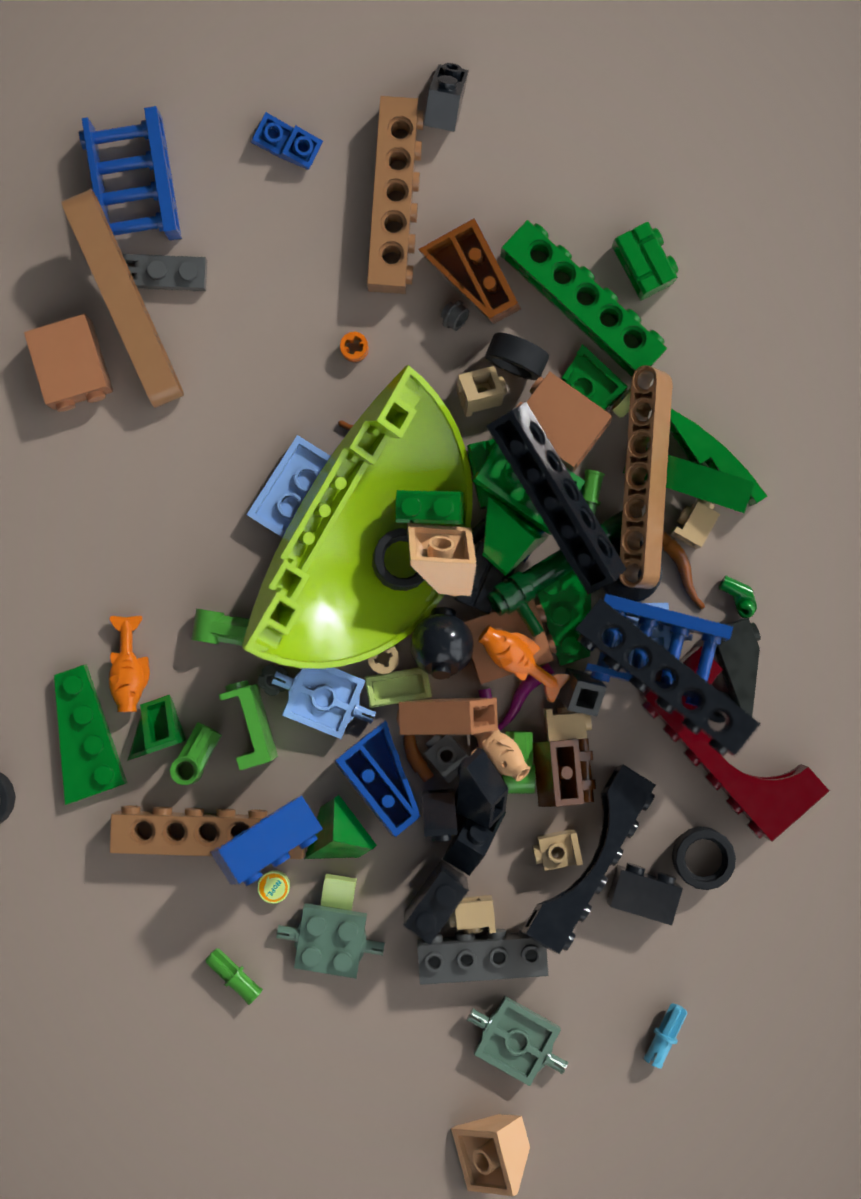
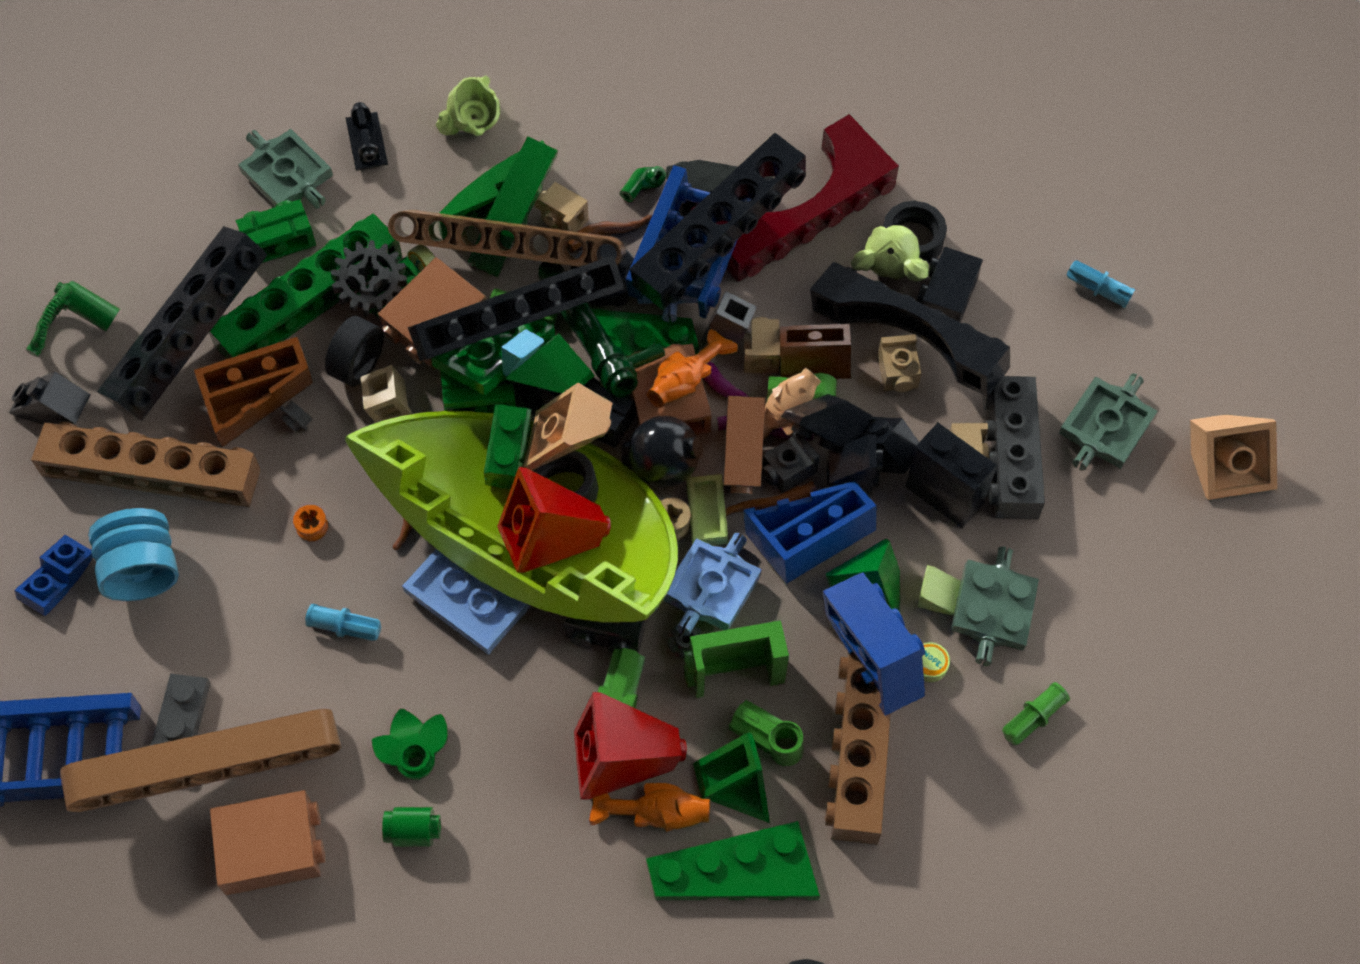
camera: 90 degrees left, 25 degrees down
none -> green piece [25,280,120,357]
none -> medium azure wheel [88,508,179,601]
none -> black brick [97,226,268,421]
none -> sand green plate [238,128,333,209]
none -> medium azure axle [305,603,382,641]
none -> dark grey gear [331,240,407,316]
none -> black hinge [345,102,388,171]
none -> green plate [372,708,448,780]
none -> green brick [382,807,441,847]
none -> yellowish green hair [435,75,500,136]
none -> red slope [497,467,611,573]
none -> medium azure slope [502,329,544,376]
none -> red slope [574,692,687,800]
none -> yellowish green hair [851,225,929,281]

